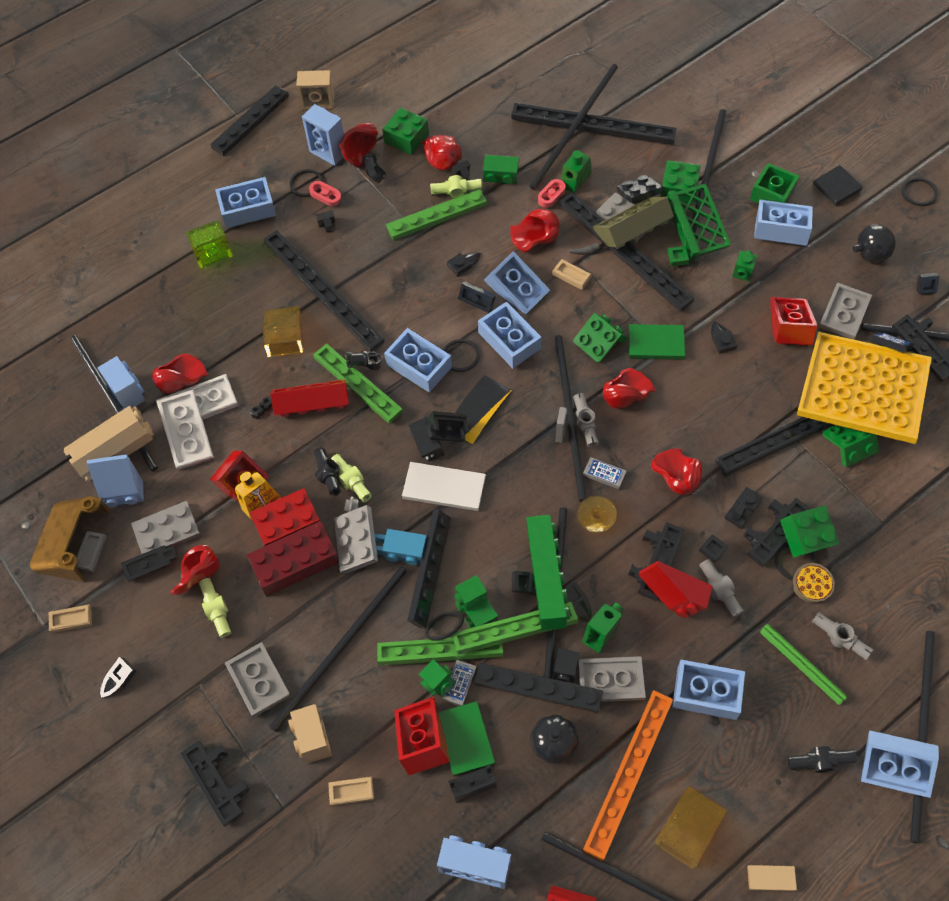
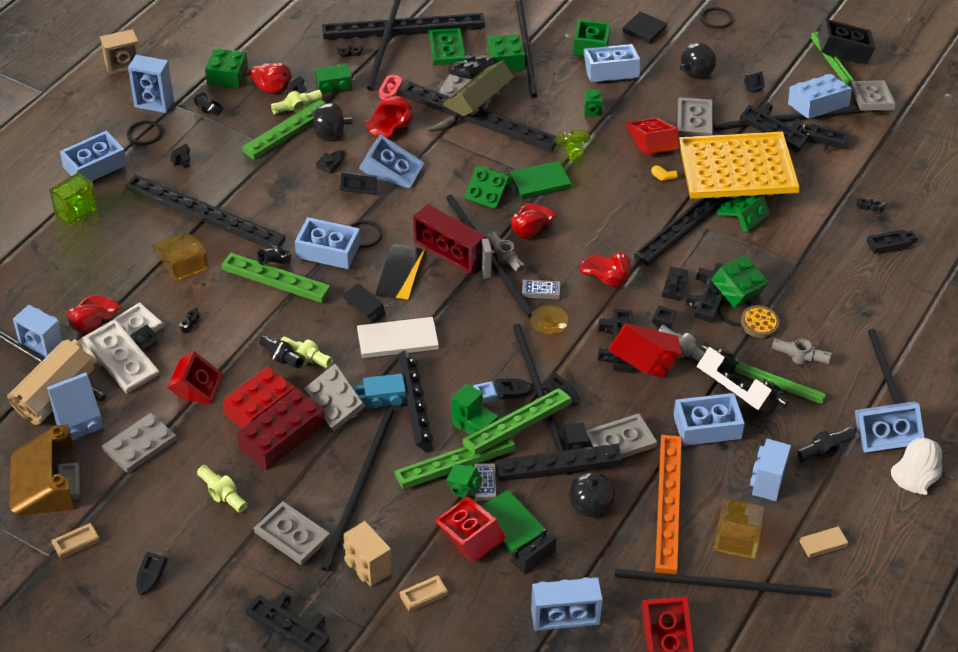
camera: 25 degrees left, 15 degrees down
black hinge [121,545,178,582] -> none
red piece [170,545,219,595] -> none
black plate [210,85,289,156] -> none
yellow torso [235,472,281,520] -> none
red brick [270,379,349,417] -> none
coral plate [309,181,341,206] -> none
red piece [338,122,379,168] -> none
light grey plate [344,496,359,512] -> none
black hinge [425,411,469,442] -> none
black piece [425,611,464,641] -> none
light blue brick [478,302,541,369] -> none
green brick [526,515,570,631] -> none
tan tile [552,259,592,290] -> none
green torso [561,150,592,193] -> none
green torso [582,603,623,653] -> none
green fence [666,184,731,261] -> none
green plate [667,246,689,267] -> none
black plate [711,321,737,354] -> none
black tile [870,332,914,353] -> none
none -> black tile [130,324,158,351]
none -> black piece [314,103,353,141]
none -> black piece [337,45,363,58]
none -> dark red brick [413,204,486,274]
none -> green tile [429,28,466,65]
none -> light blue tile [473,381,498,403]
none -> clear neon green tile [555,130,590,162]
none -> yellow arm [651,165,677,181]
none -> brick [697,342,789,414]
none -> light blue brick [750,439,791,501]
none -> white piece [891,437,942,495]

